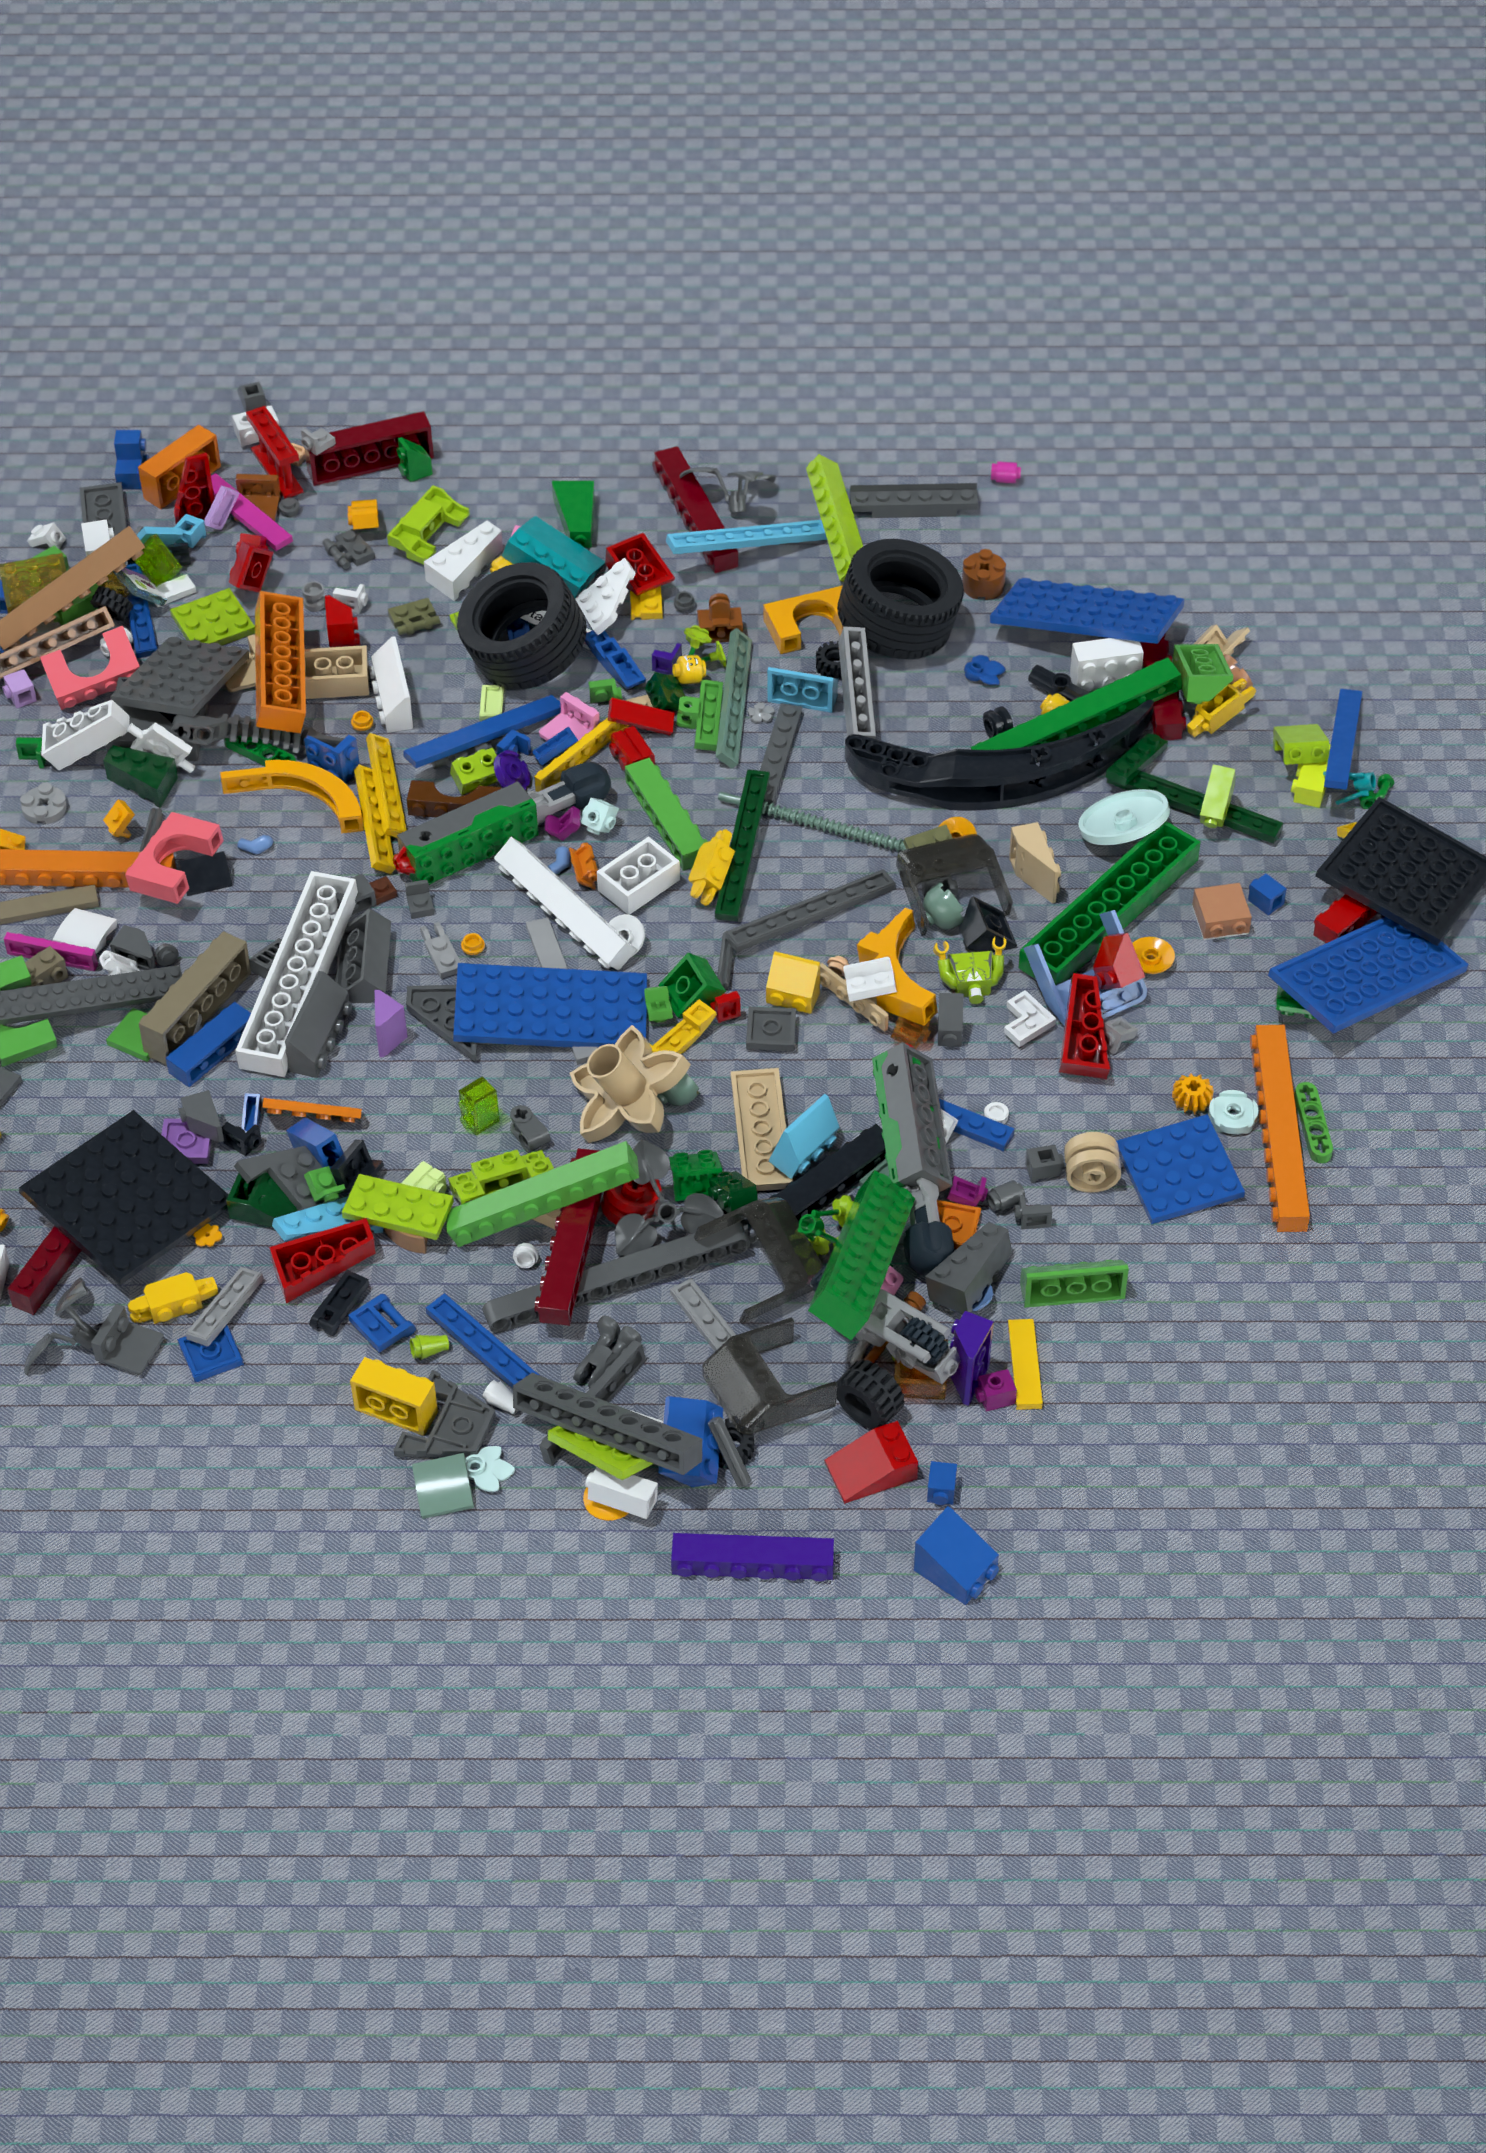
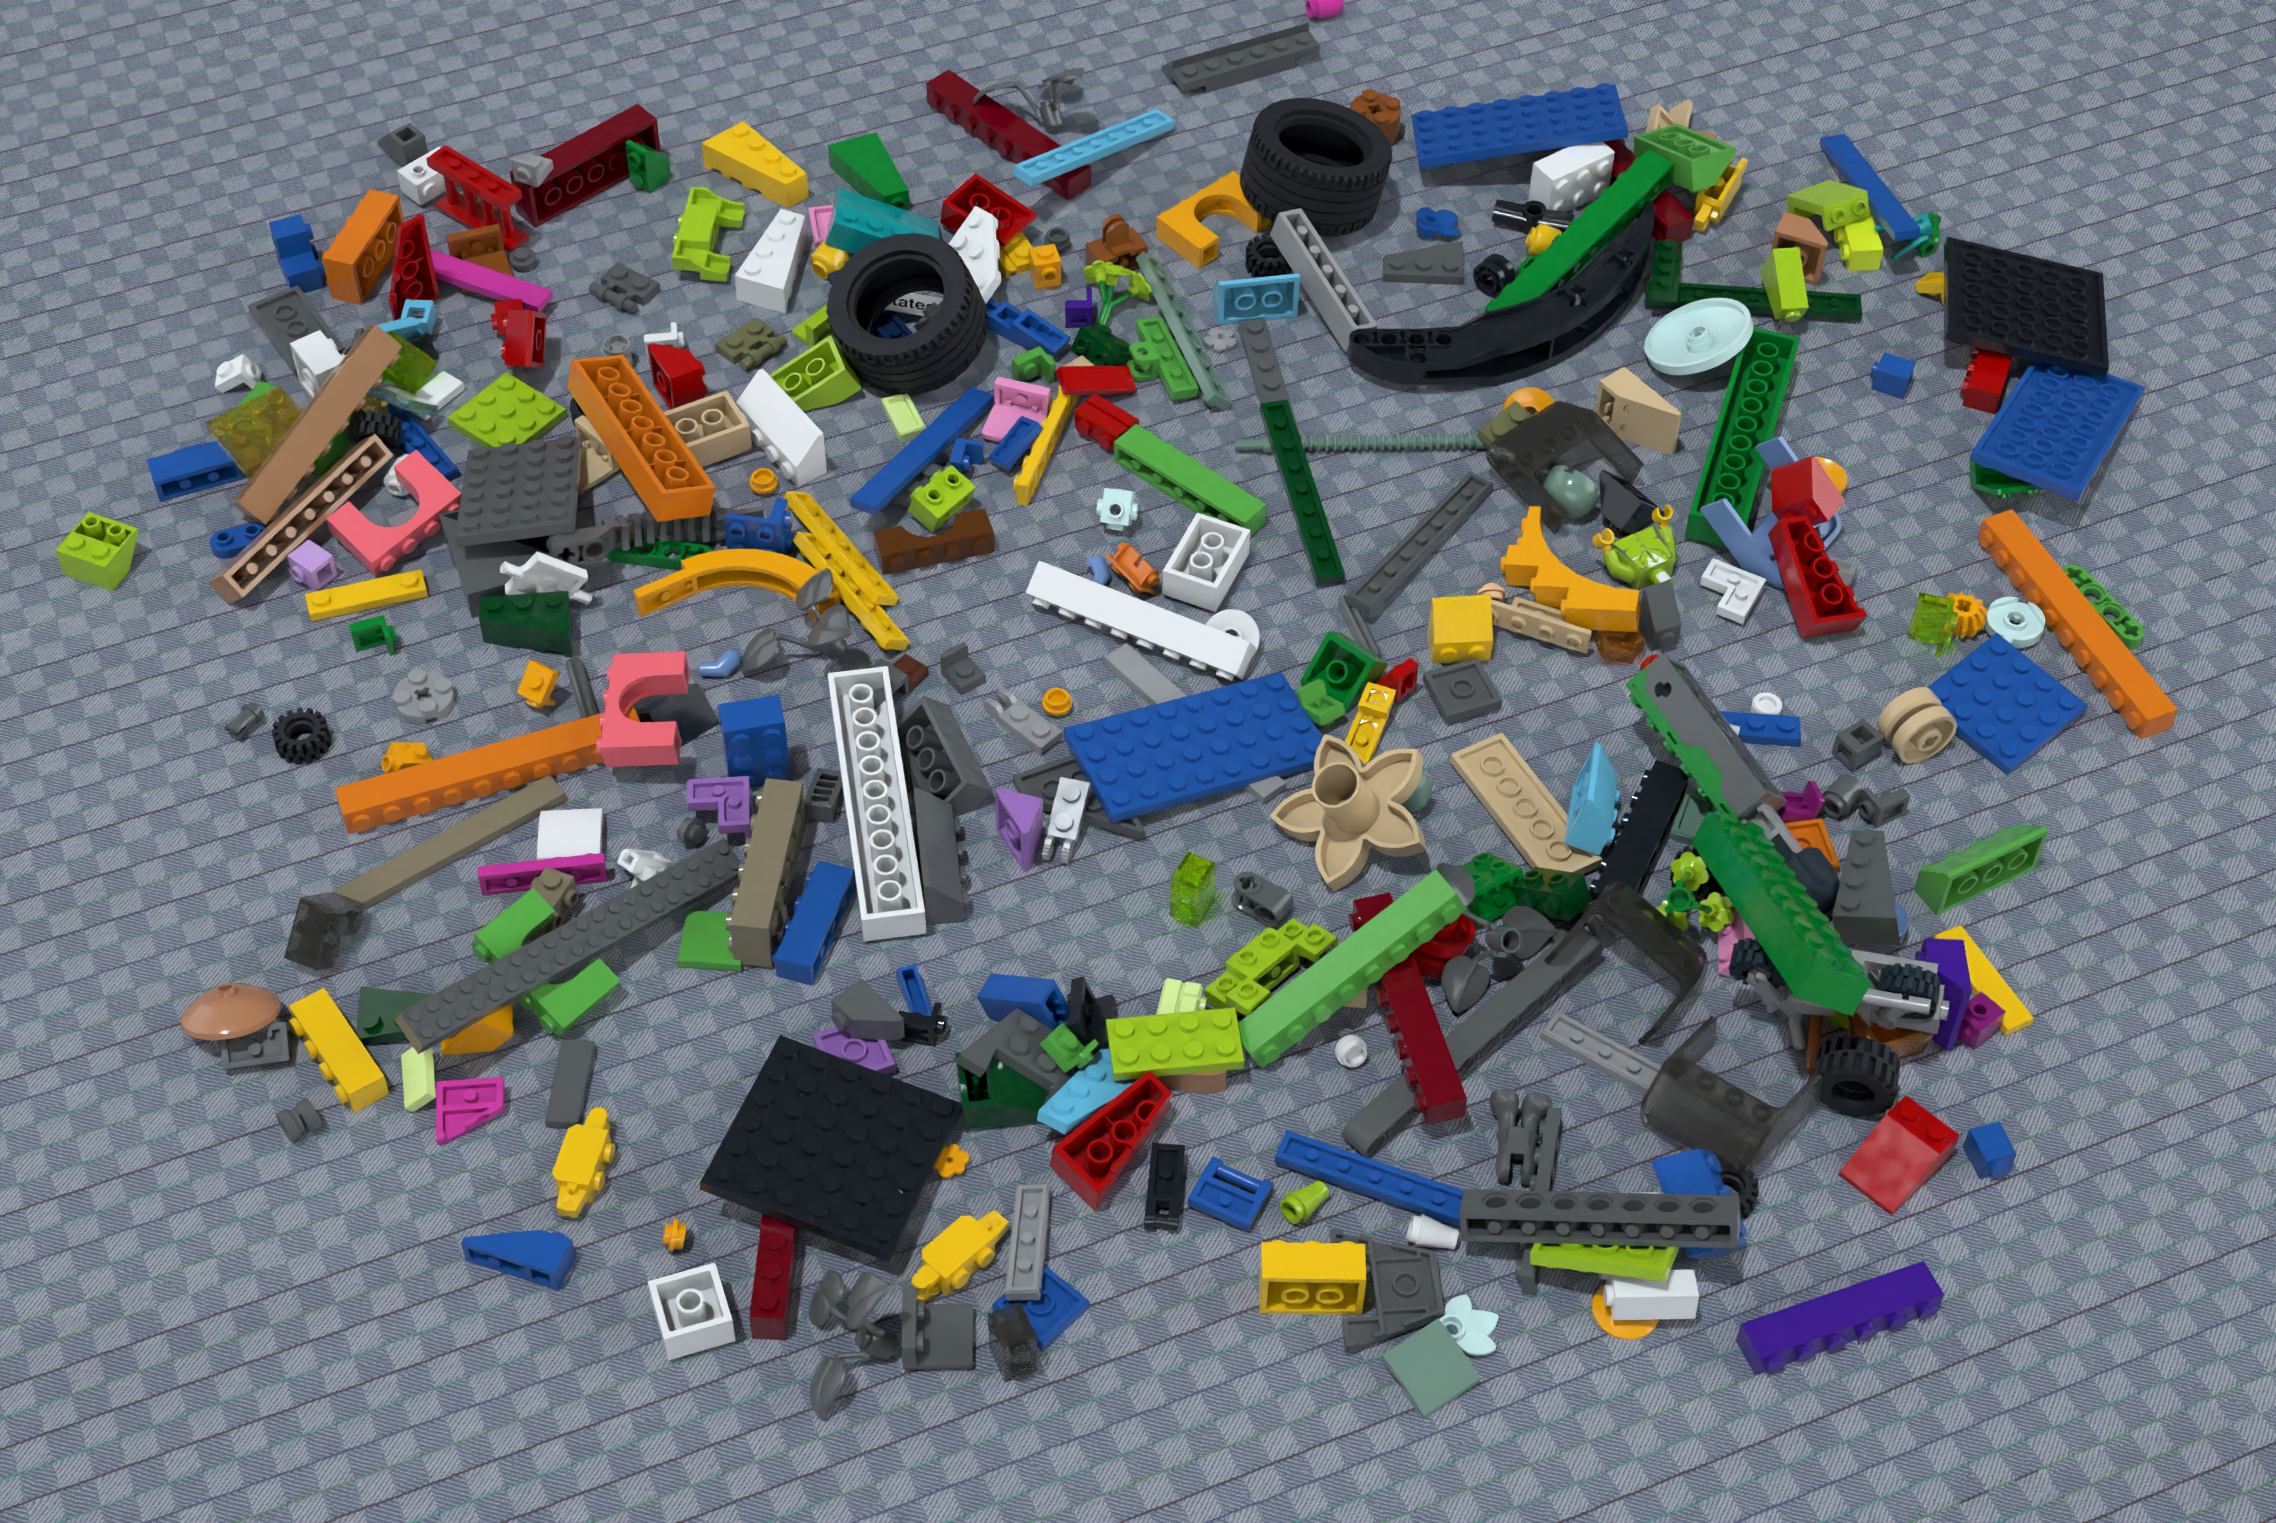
camera: 25 degrees left, 0 degrees up
white wedge [41,700,129,770] -> none
dark grey slope [110,925,156,970] -> none
lavender tile [204,485,240,530] -> none
orange wing [262,1098,362,1123] -> none
light orange brick [347,499,379,530] -> none
piece [393,762,611,885] -> none
dark purple tile [494,750,530,791] -> none
magenta bracket [545,806,581,841] -> none
yellow head [672,655,706,684] -> none
yellow hinge [688,829,735,906] -> none
dark grey axle [708,1416,751,1488] -> none
lime brick [806,454,863,582] -> none
white bracket [843,957,897,1002] -> none
blue slope [914,1506,999,1605] -> none
nougat piece [1192,883,1252,940] -> none
none -> yellow plate [305,569,428,622]
none -> medium lavender panel [687,776,752,841]
none -> yellow wedge [702,121,809,208]
none -> blue brick [718,695,791,788]
none -> dark grey plant [742,568,853,676]
none -> lime slope [769,335,862,411]
none -> clear smoke brick [988,1302,1037,1383]
none -> light orange brick [1029,244,1061,290]
none -> hinge [1042,777,1091,864]
none -> dark grey wing [1383,241,1464,285]
none -> nougat slope [1771,212,1828,286]
none -> clear neon green bracket [1907,592,1958,657]

